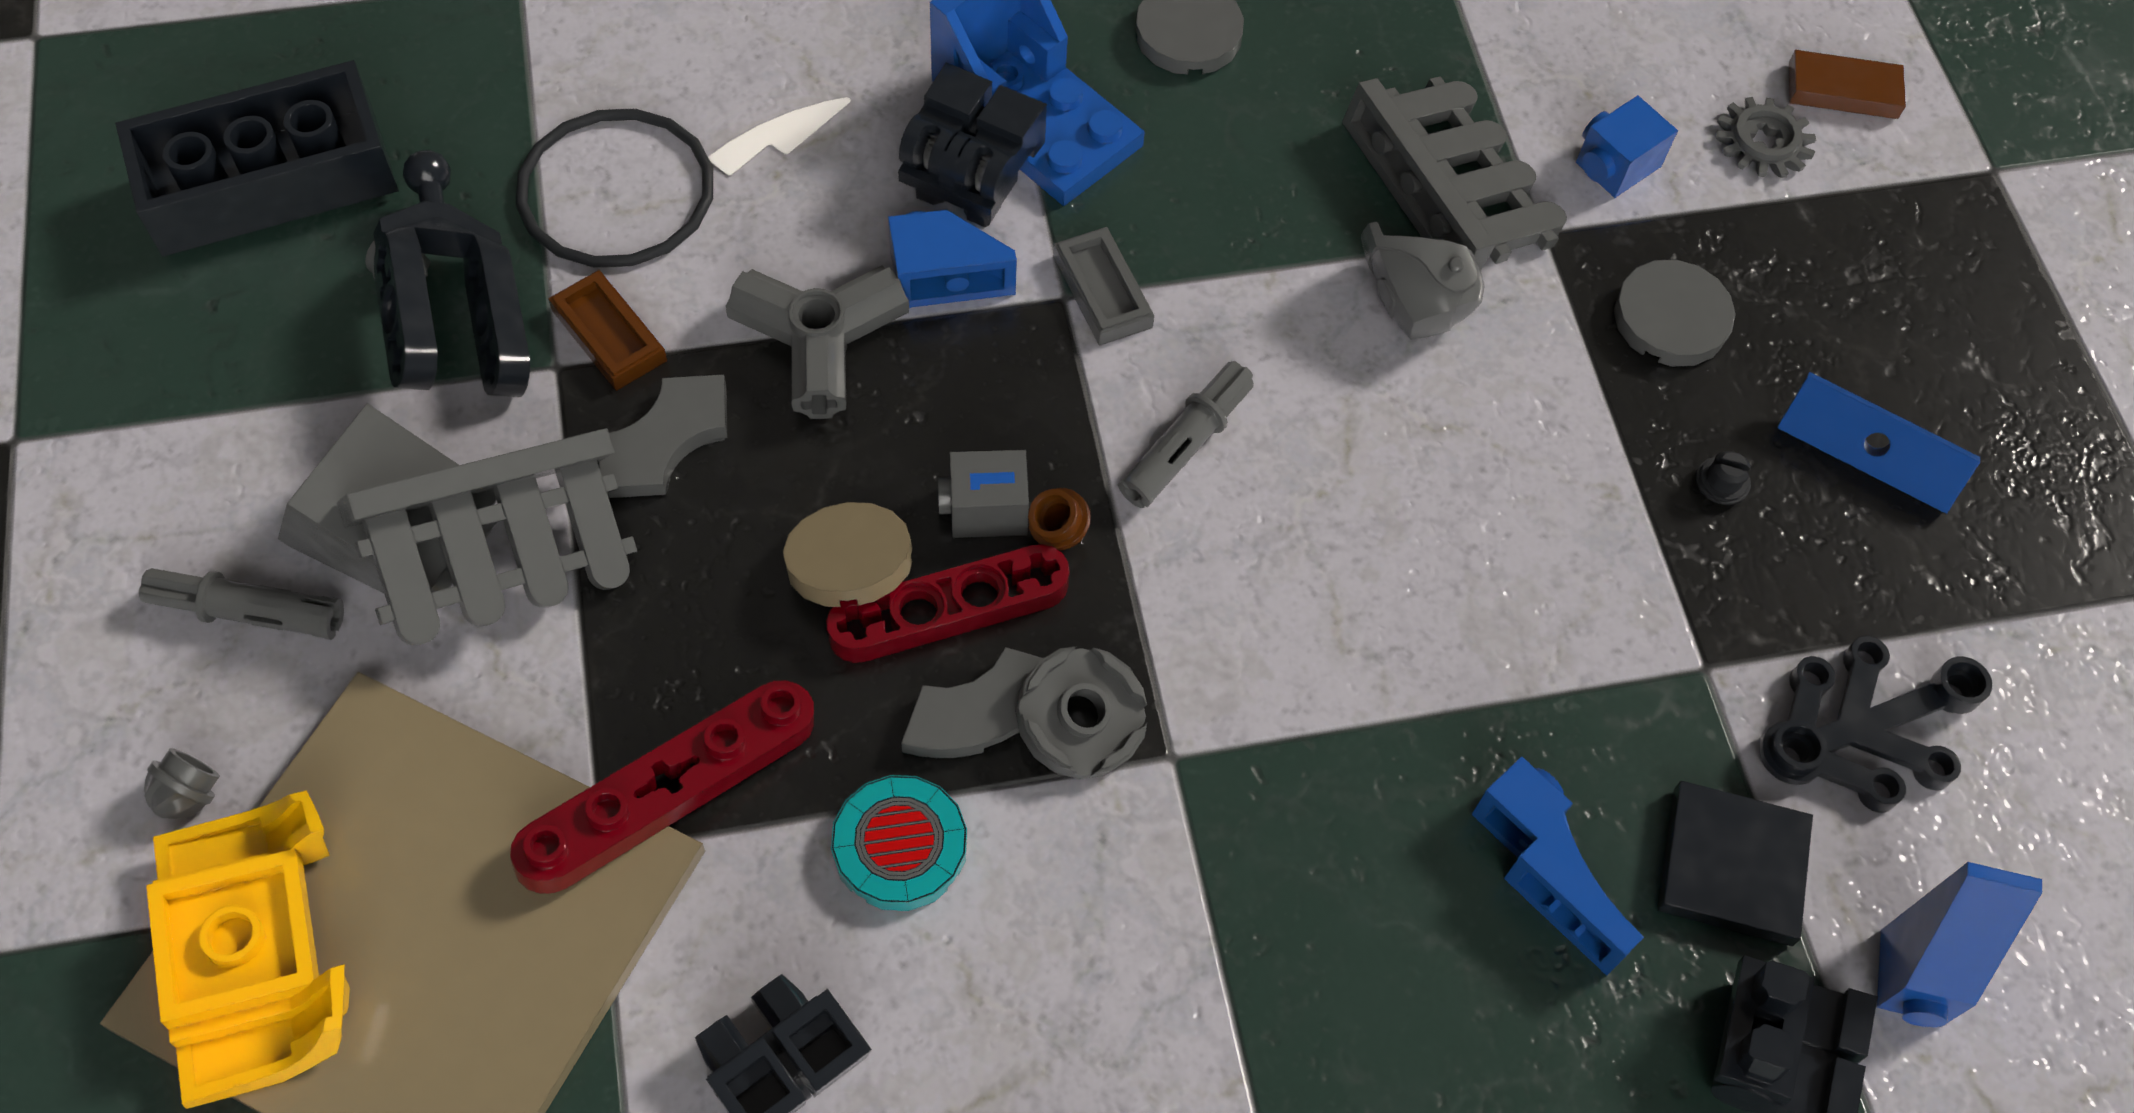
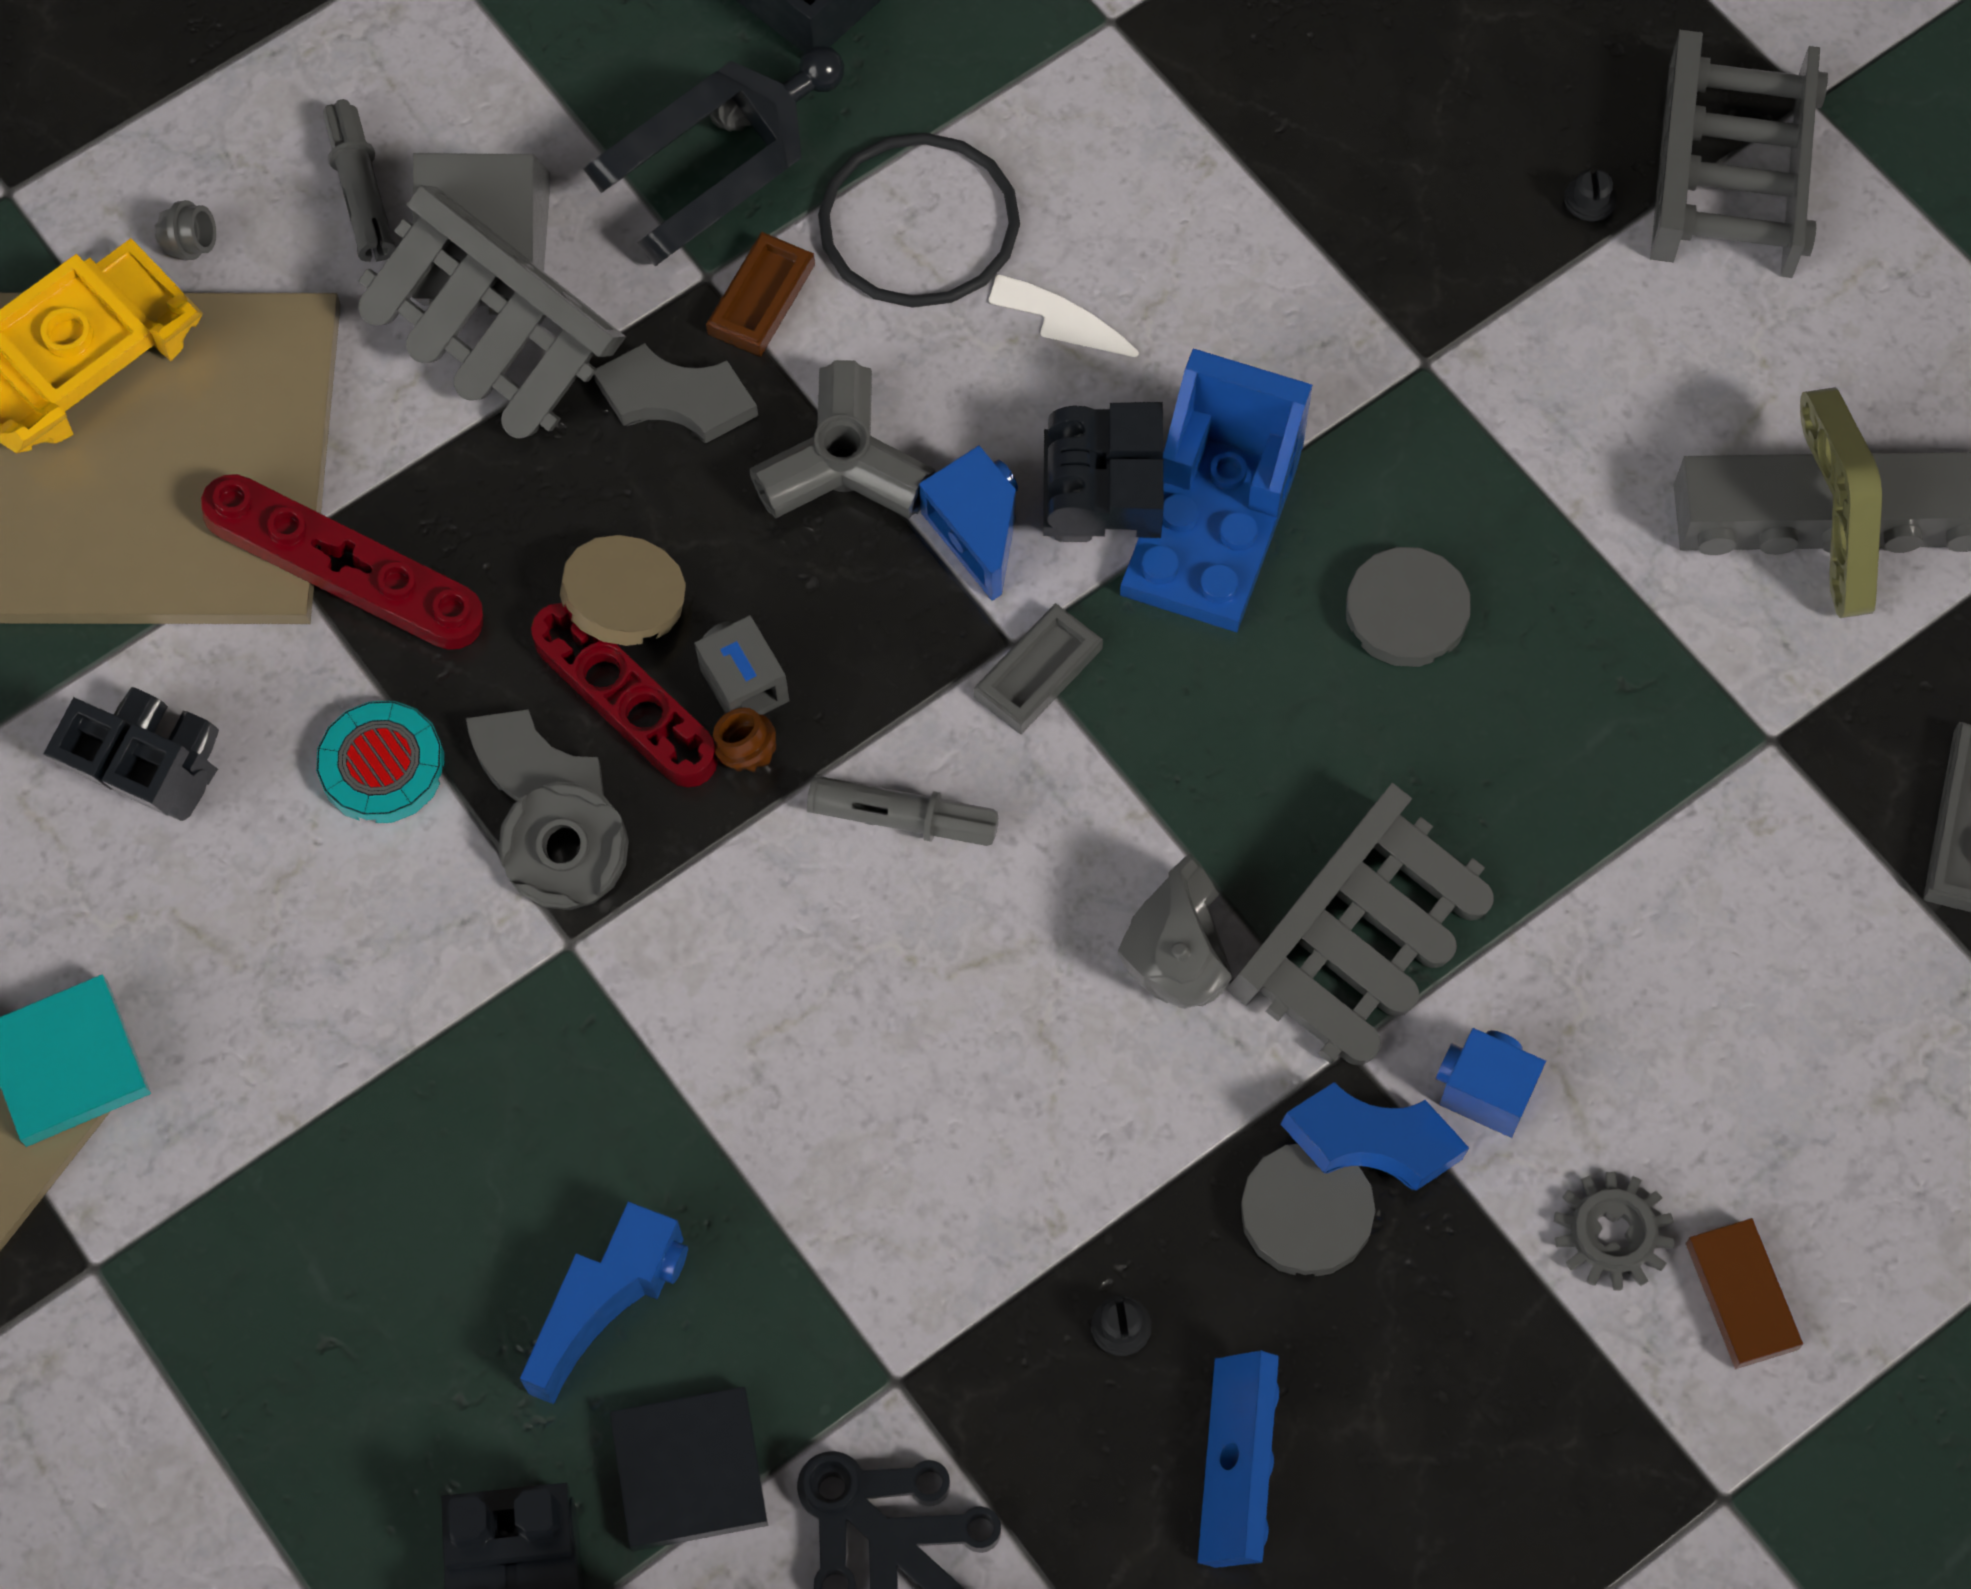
camera: 70 degrees right, 5 degrees up
none -> blue tile [1281,1082,1469,1191]

